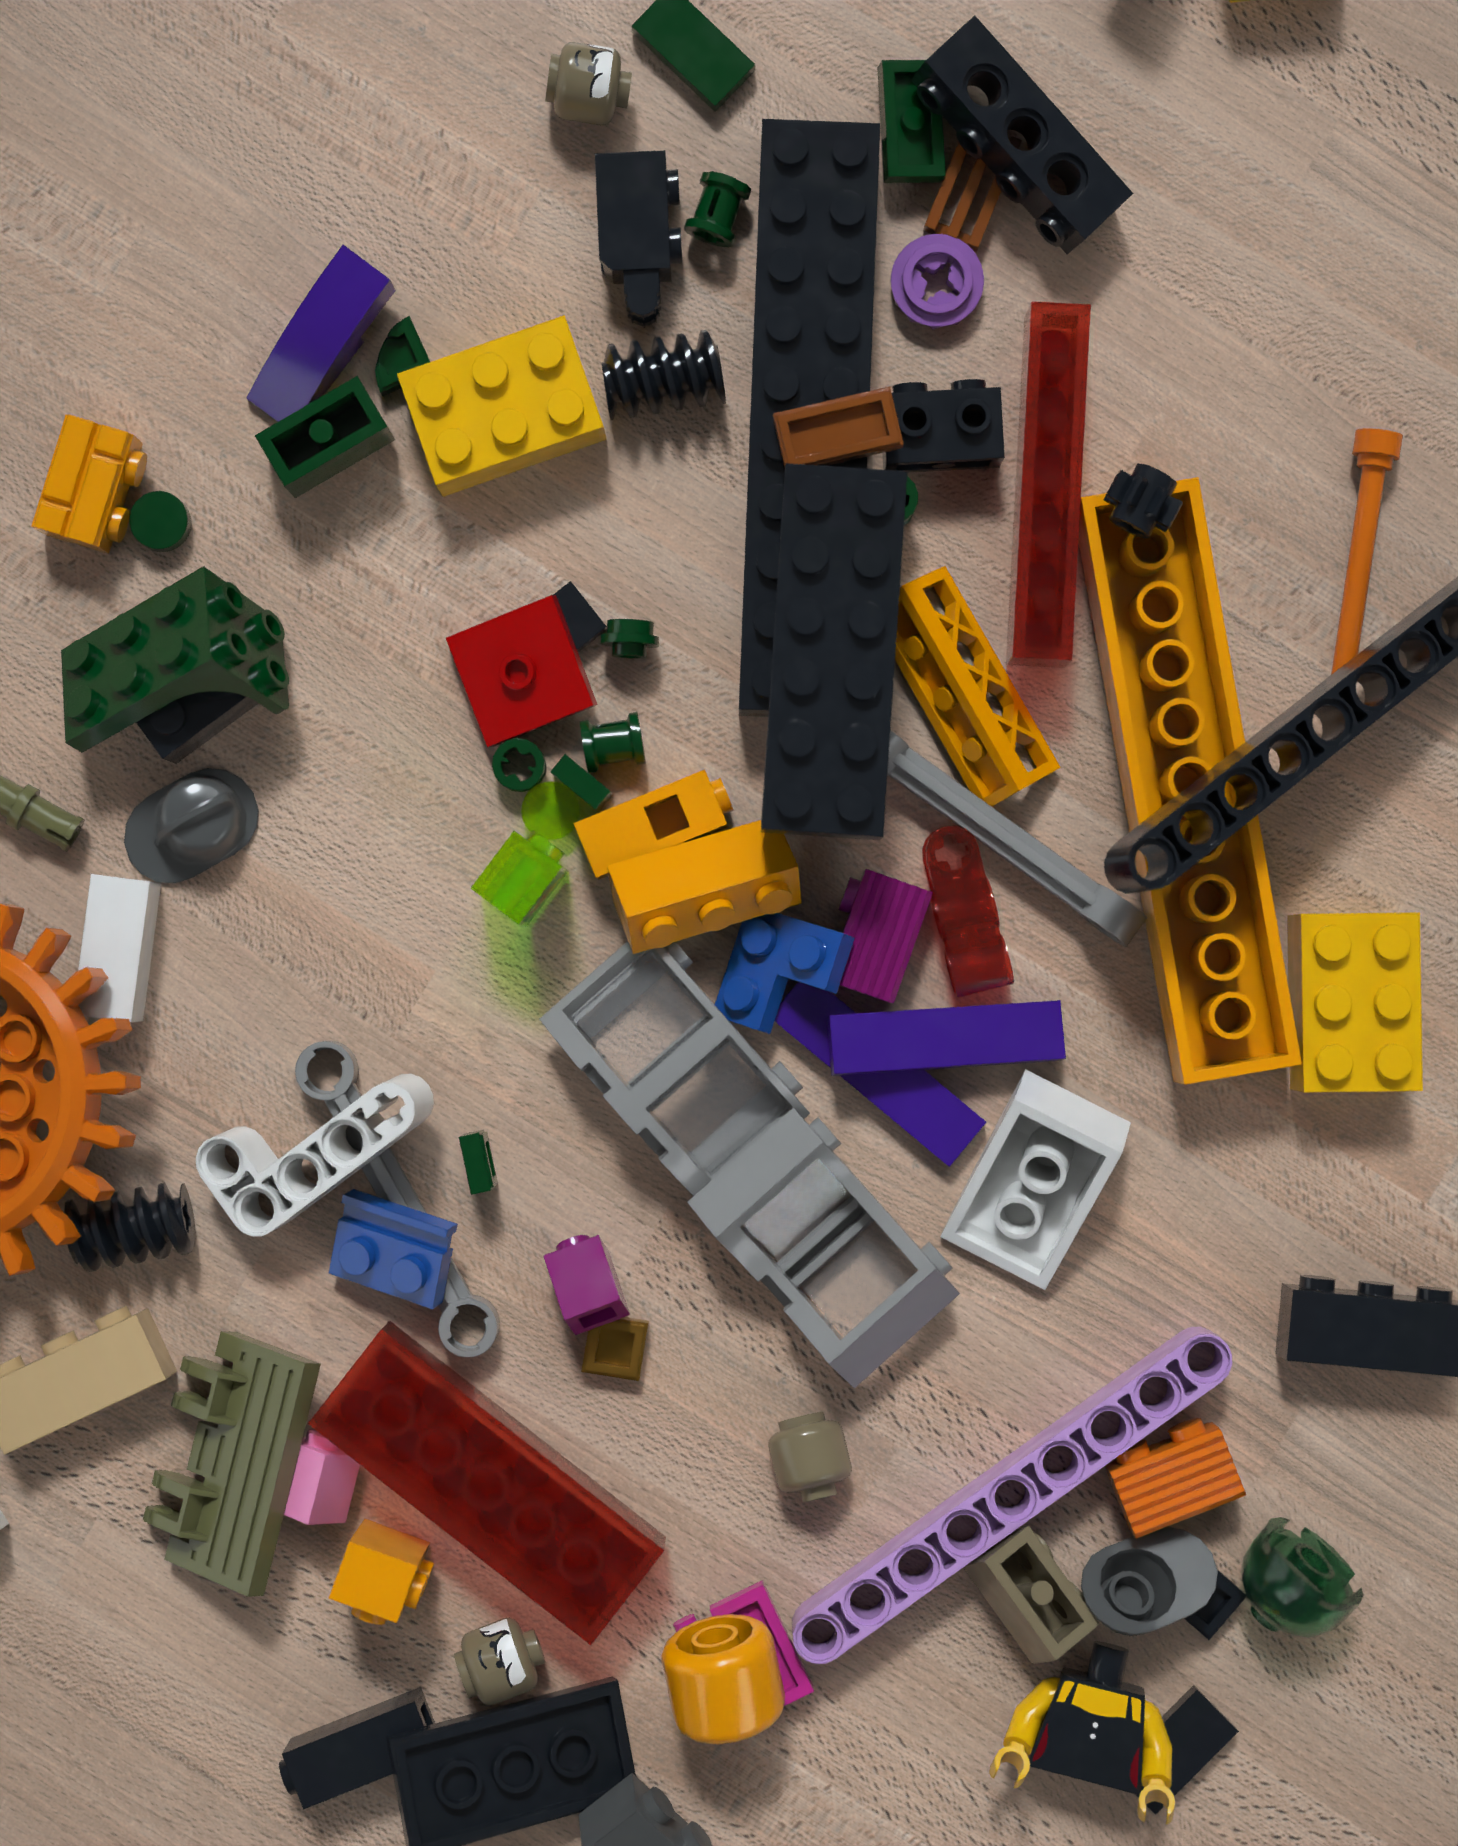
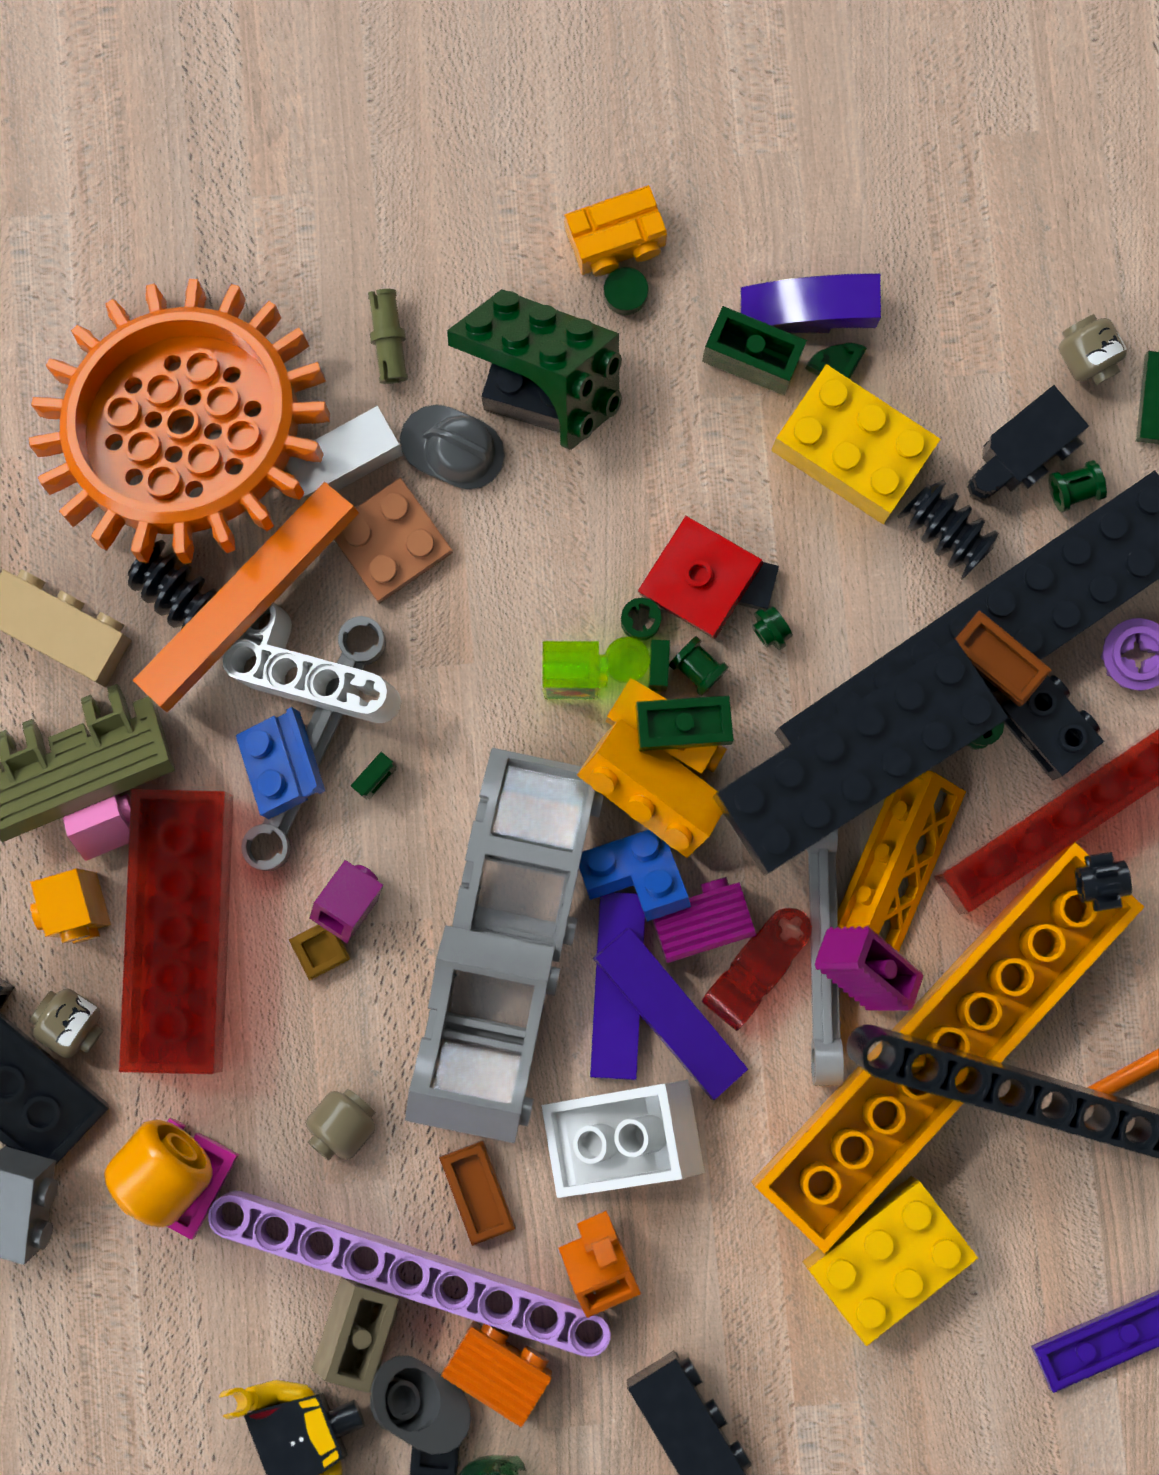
camera: 50 degrees right, 5 degrees down
none -> orange tile [132,481,359,713]
none -> nougat plate [334,477,453,604]
none -> dark orange tile [439,1140,516,1246]
none -> orange piece [559,1210,641,1318]
none -> dark green plate [635,696,734,751]
none -> magenta brick [815,925,924,1011]

